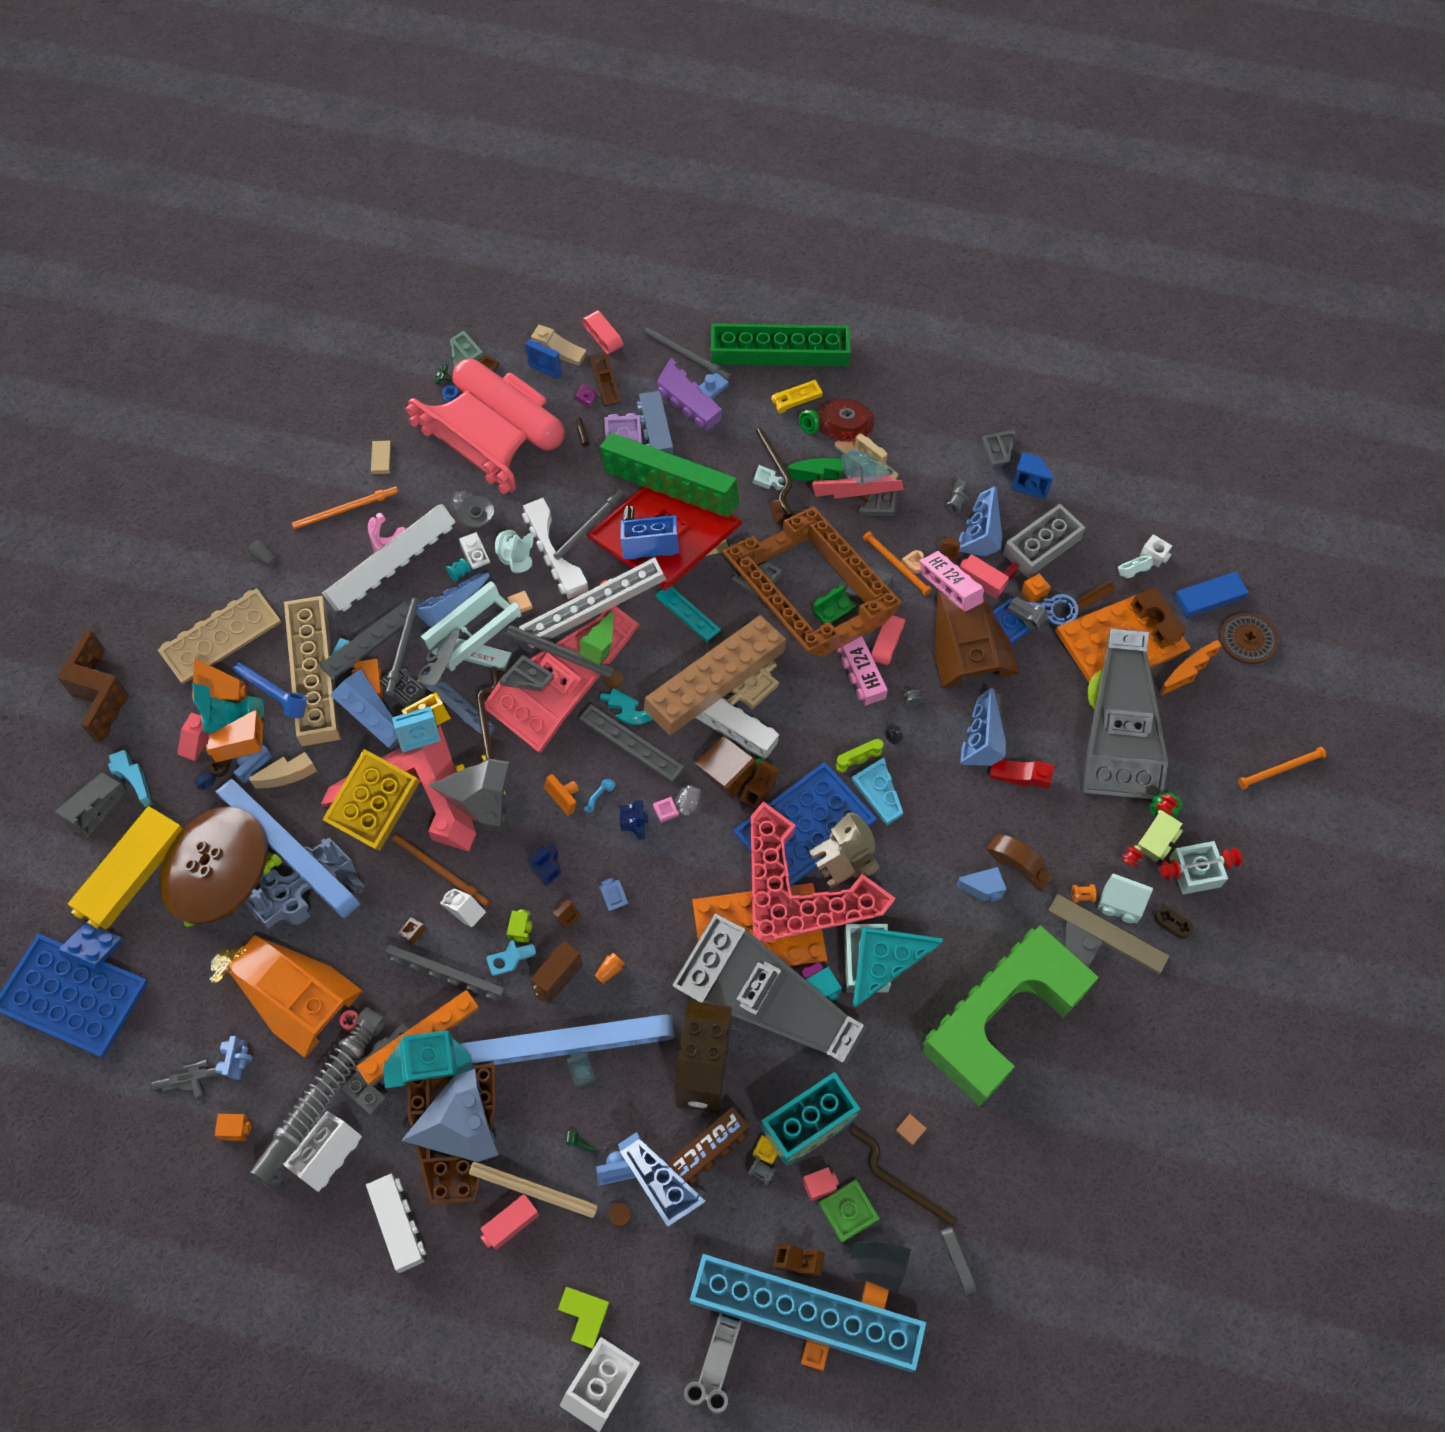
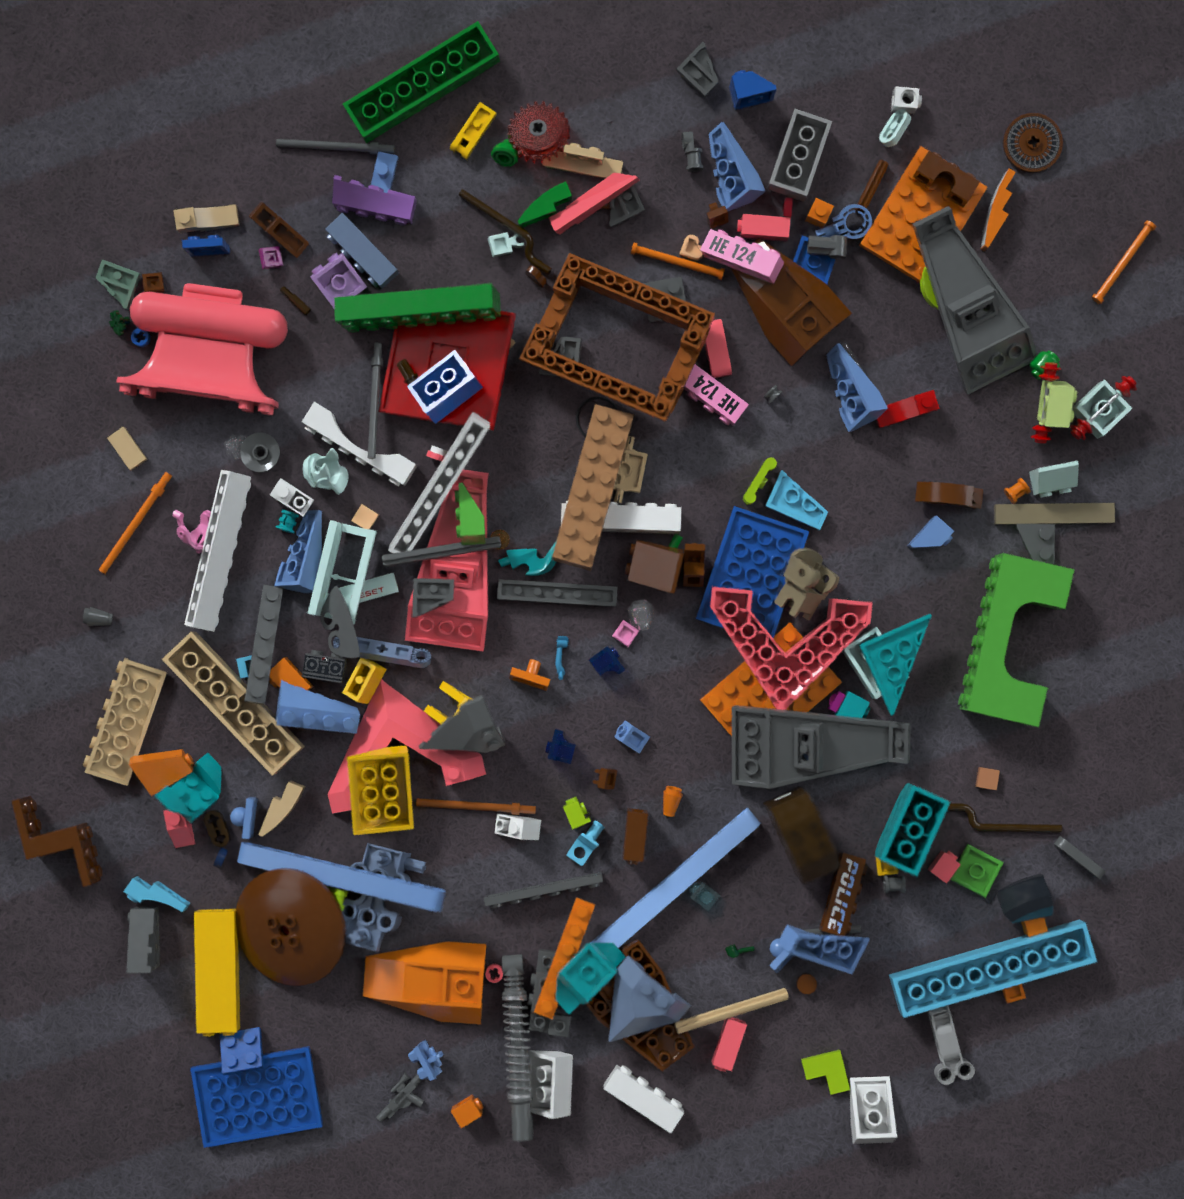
camera: 30 degrees left, 25 degrees up
orange slope [206,711,264,762] -> none
clear yellow piece [209,946,246,983] -> none
blue piece [233,662,307,718] -> none
dark grey bar [385,598,419,696] -> none
medium azure bracket [392,707,441,753] -> none
reddish brown tile [398,917,427,944] -> none
dark brown piece [476,667,500,760] -> none
coral beam [582,311,624,355] -> none
teal tile [655,586,721,644] -> none
reddish brown brick [772,1244,825,1278] -> none
green bracket [813,585,856,625] -> none
clear light blue slope [842,449,893,484] -> none
black plate [885,725,903,744] -> none
dark brown beam [1154,907,1193,939] -> none
blue piece [1174,572,1249,618] -> none

